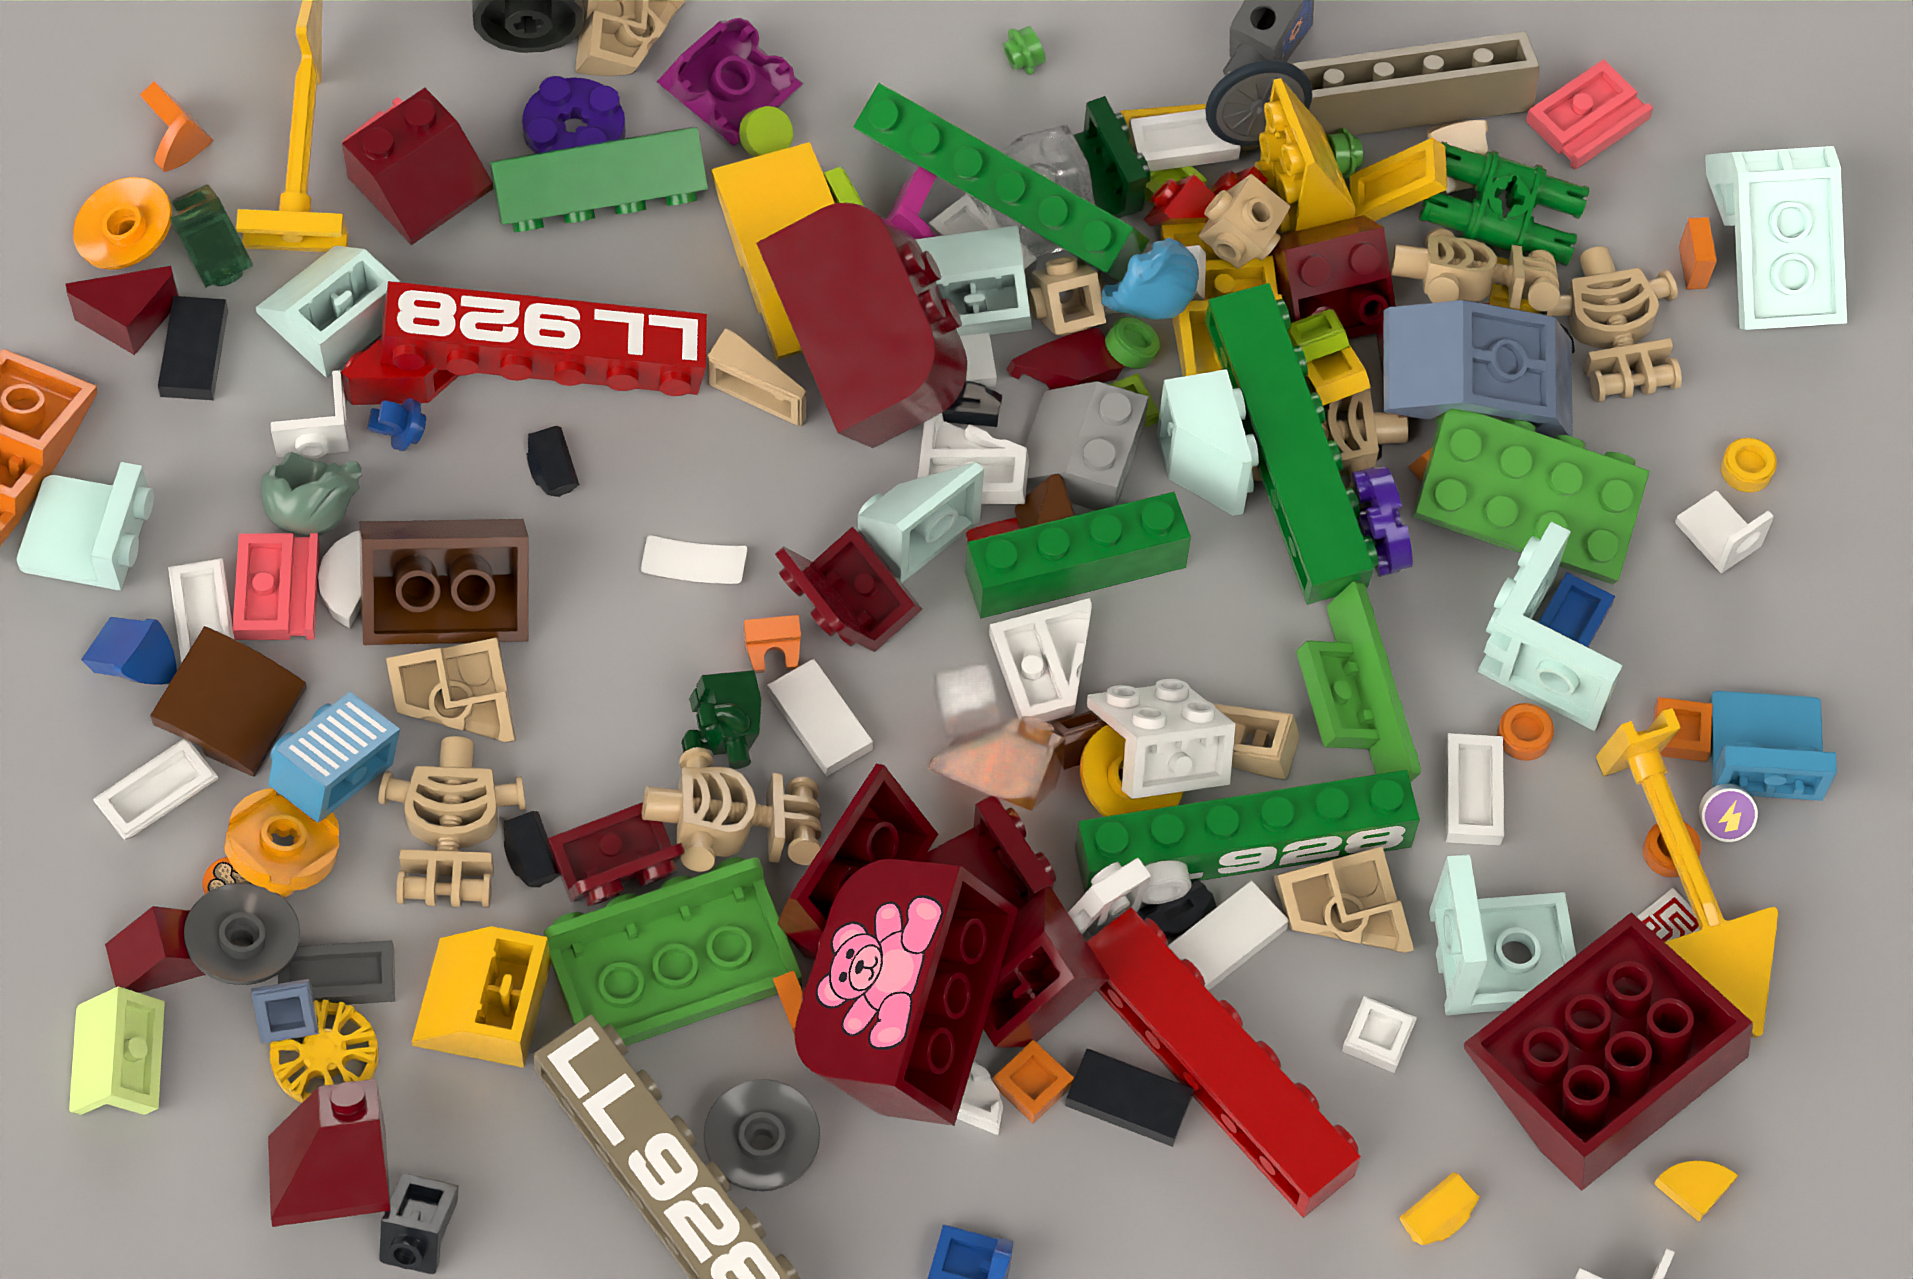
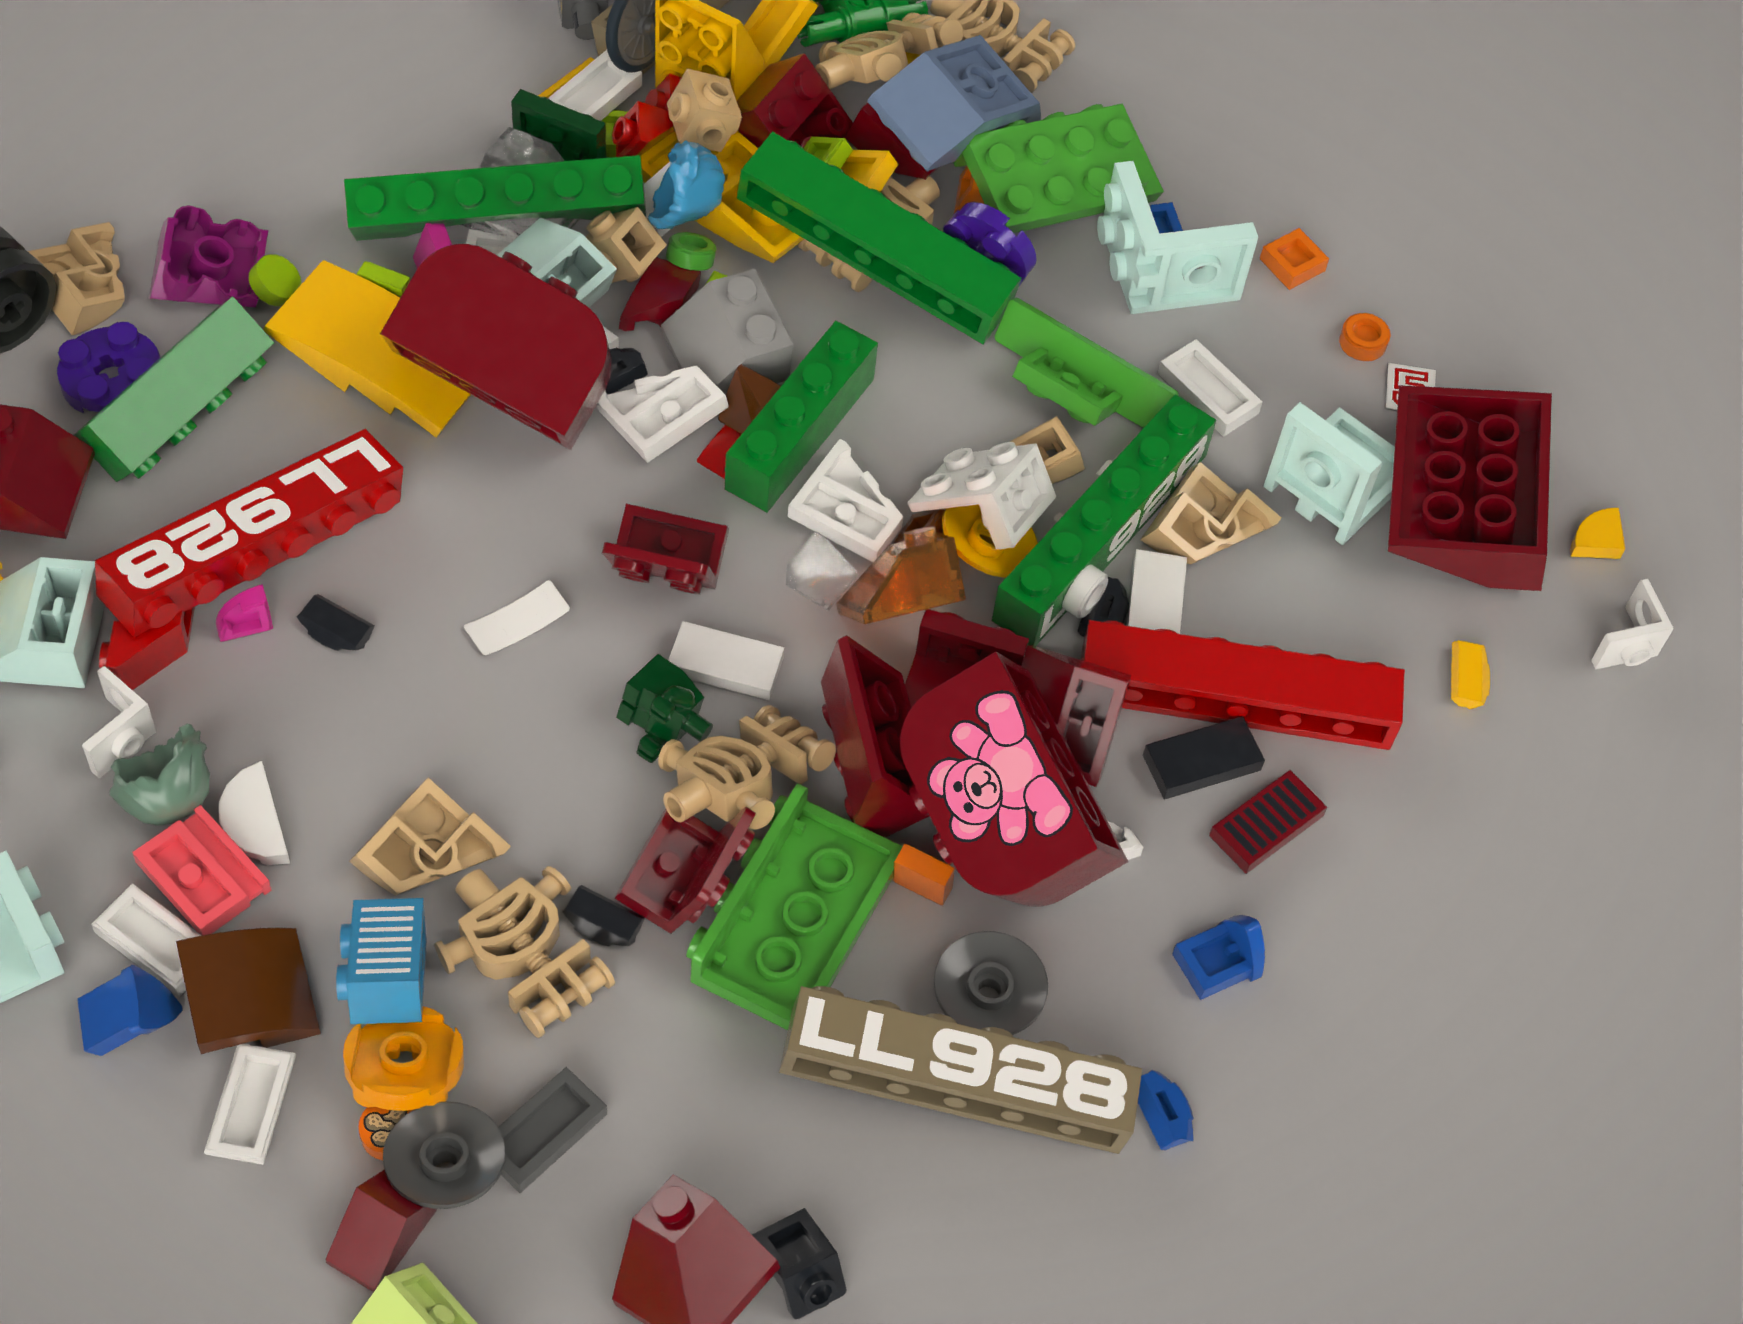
camera: 45 degrees left, 5 degrees down
sand blue slope [251,979,319,1044] -> none
yellow wheel [270,1000,379,1103] -> none
reddish brown slope [359,519,529,645] -> none
blue plate [367,398,426,451] -> none
yellow slope [411,926,551,1068] -> none
tan slope [707,328,807,426] -> none
orange tile [743,615,801,674] -> none
light aqua slope [858,462,984,582] -> none
orange tile [993,1039,1074,1123] -> none
bright green plate [1003,26,1046,75] -> none
white wing [1068,858,1151,941] -> none
light aqua slope [1157,369,1259,516] -> none
white tile [1341,996,1417,1073] -> none
orange tile [1497,703,1554,761] -> none
yellow piece [1596,708,1779,1038] -> none
white bracket [1675,491,1774,573] -> none
tile [1699,784,1758,842] -> none
dark azure bracket [1710,691,1837,801] -> none
yellow tile [1720,437,1777,493] -> none
none -> dark pink tile [216,584,273,642]
none -> dark red tile [1209,770,1327,874]

